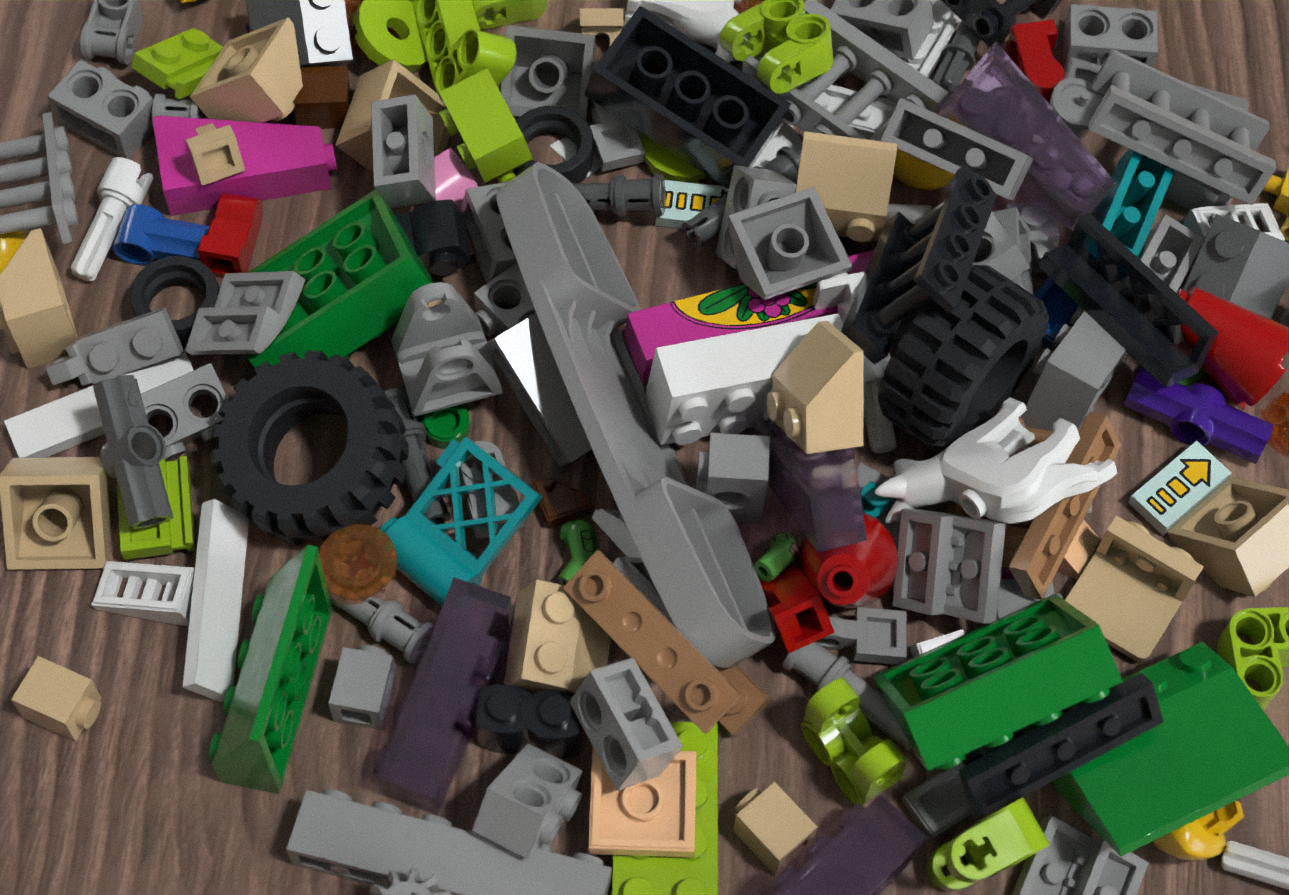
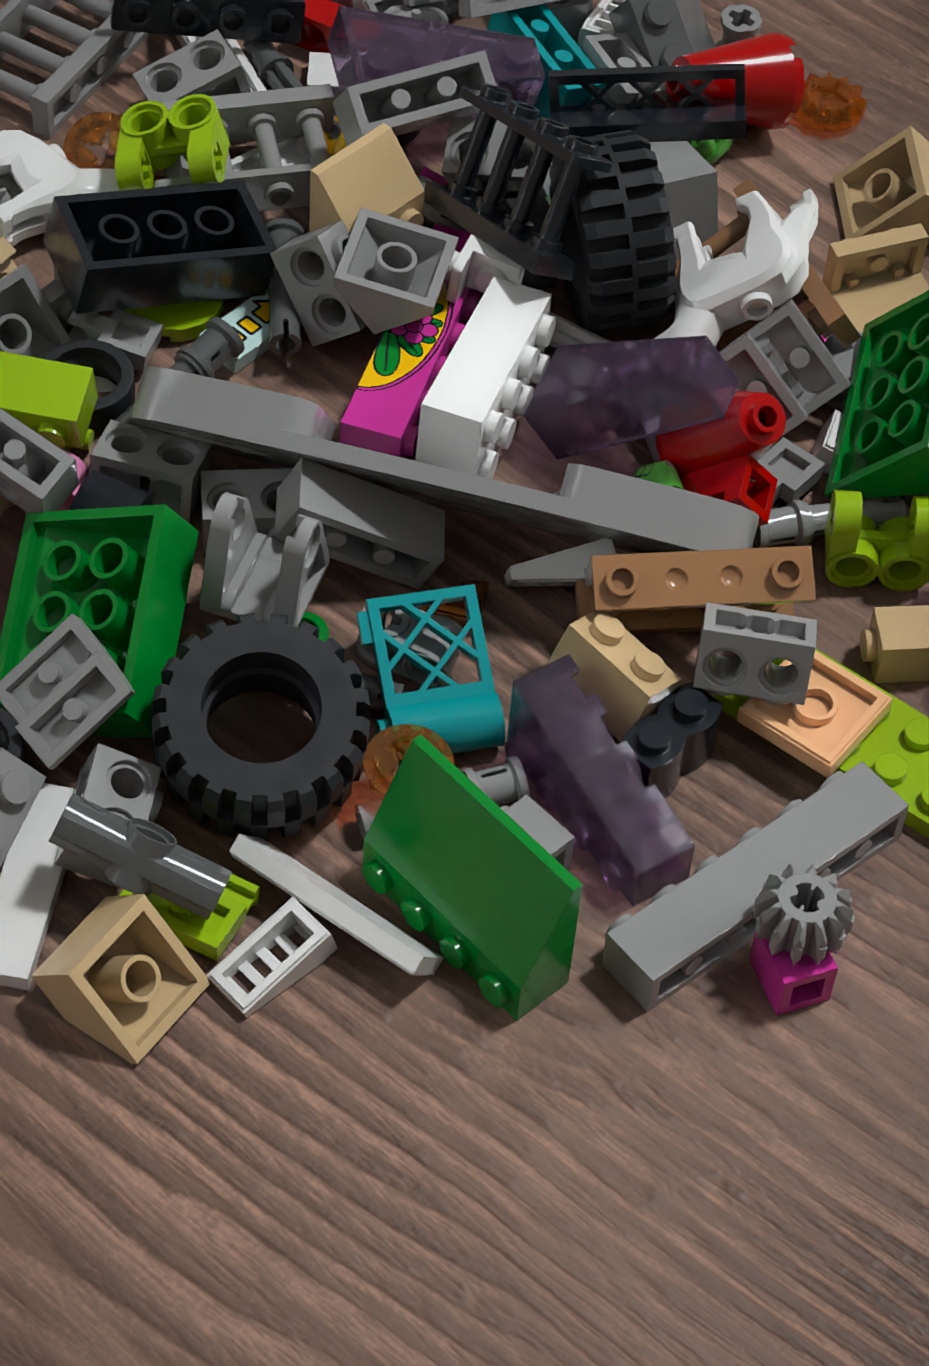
camera: 55 degrees left, 10 degrees down
tan brick [11,656,101,742] -> none
light grey brick [472,744,582,859] -> none
bright green arm [557,520,599,586] -> none
light grey brick [696,433,770,524] -> none
tan slope [767,321,864,454] -> none
dark purple piece [1124,367,1274,464] -> none
light aqua tile [1128,440,1232,535] -> none

